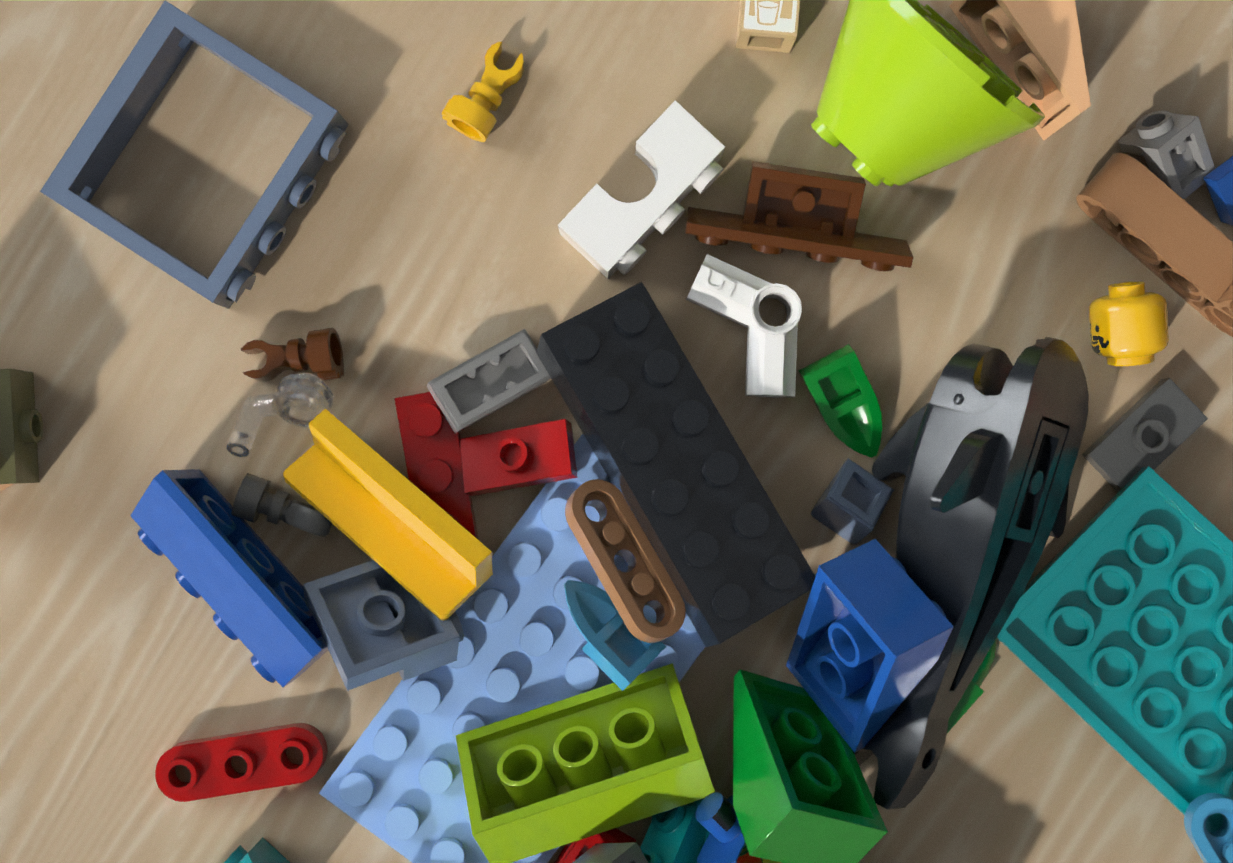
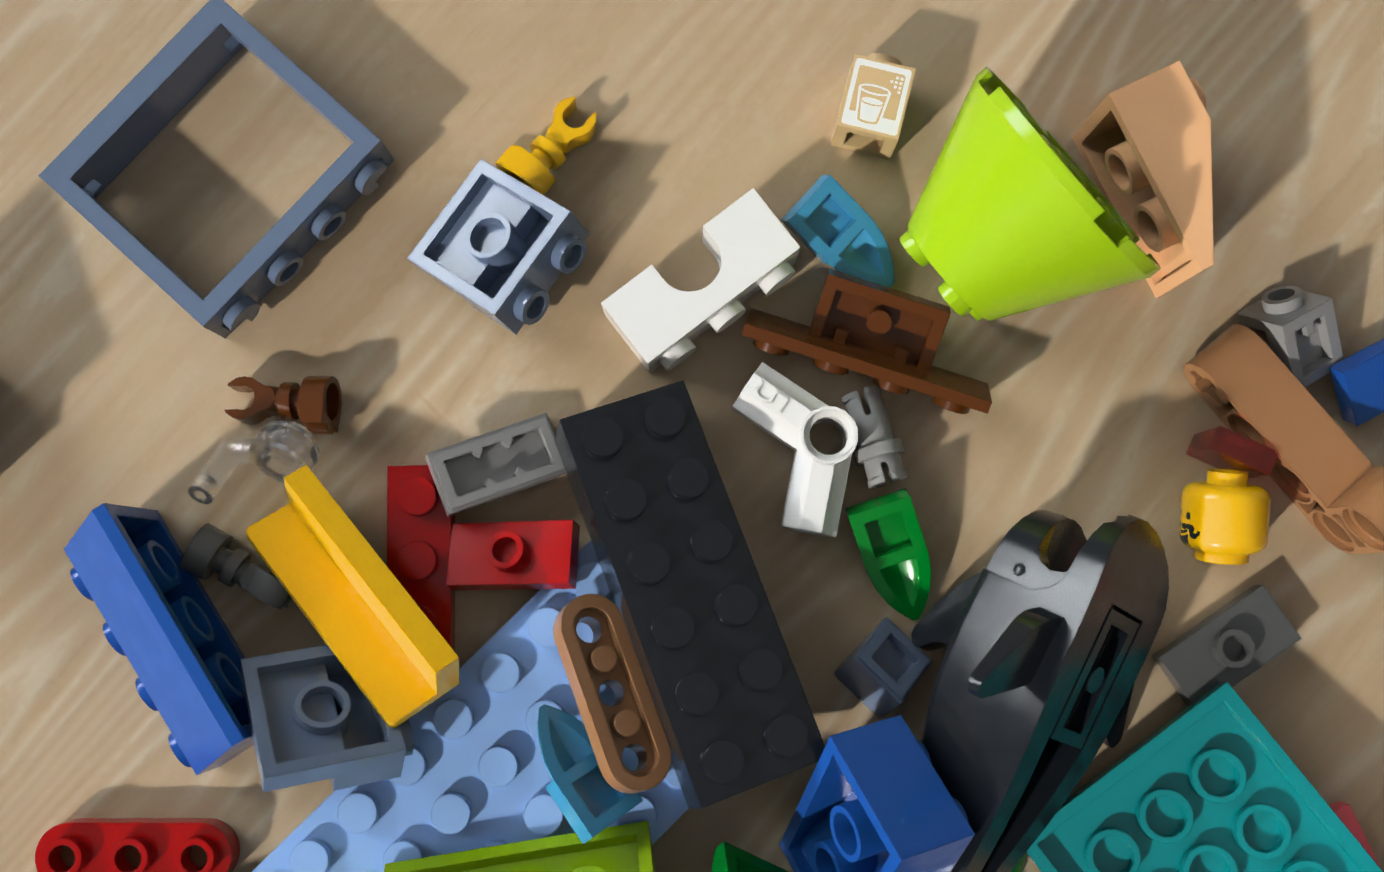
camera: 10 degrees right, 5 degrees down
none -> sand blue plate [407,159,589,335]
none -> dark azure plate [781,174,895,287]
none -> light grey pin [841,386,909,489]
none -> clear red tile [1186,426,1278,479]

